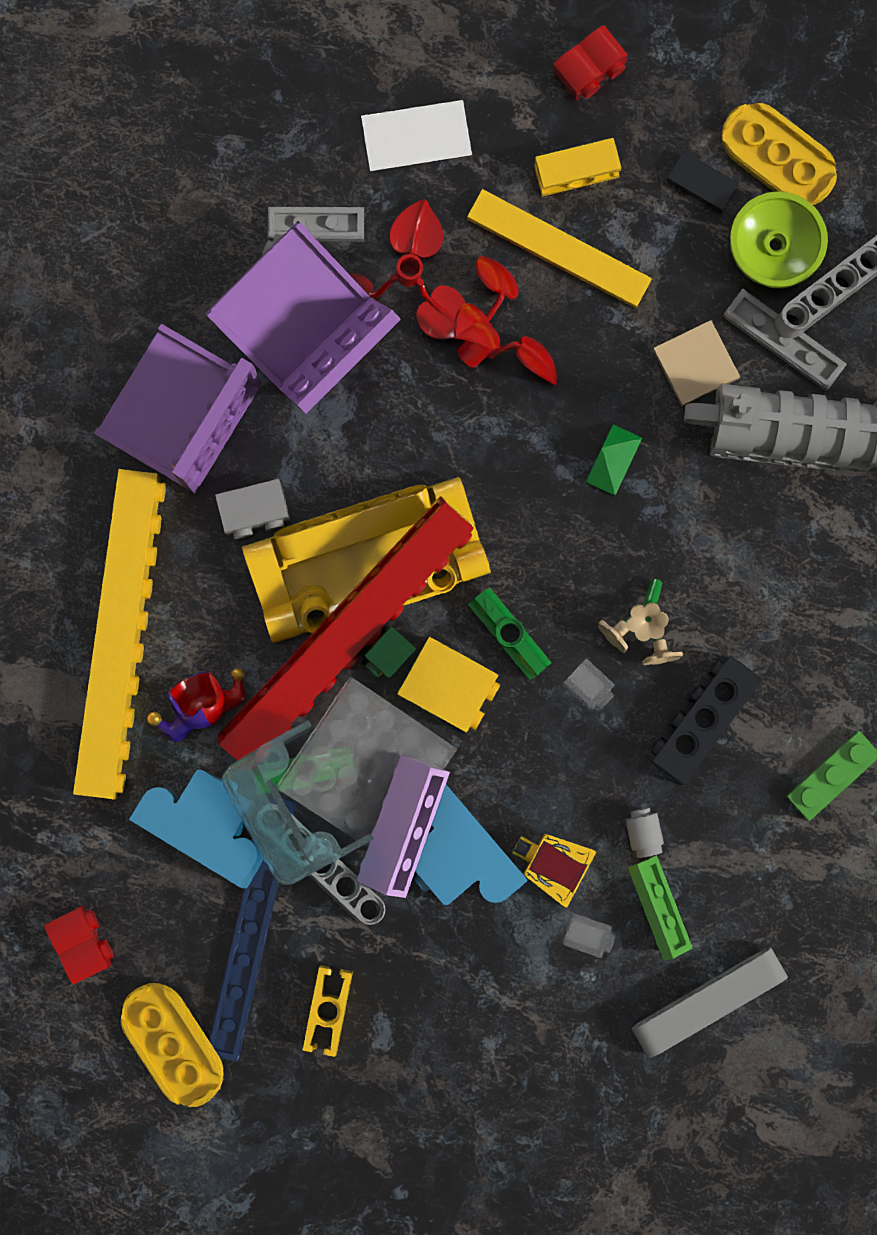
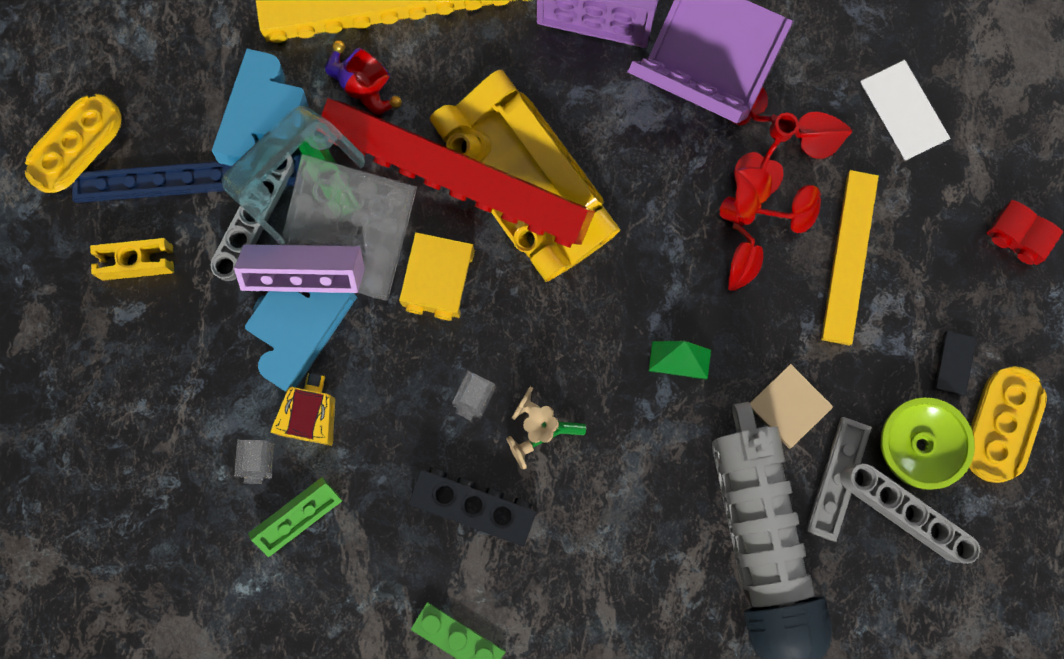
camera: 75 degrees right, 5 degrees down
red brick [44,905,114,985] -> none
light grey brick [215,479,291,539] -> none
light grey tile [268,207,364,242] -> none
dark green brick [359,625,416,678] -> none
green piece [468,587,552,681] -> none
yellow piece [534,138,621,197] -> none
light grey brick [625,808,664,858] -> none
light grey beam [631,947,788,1058] -> none

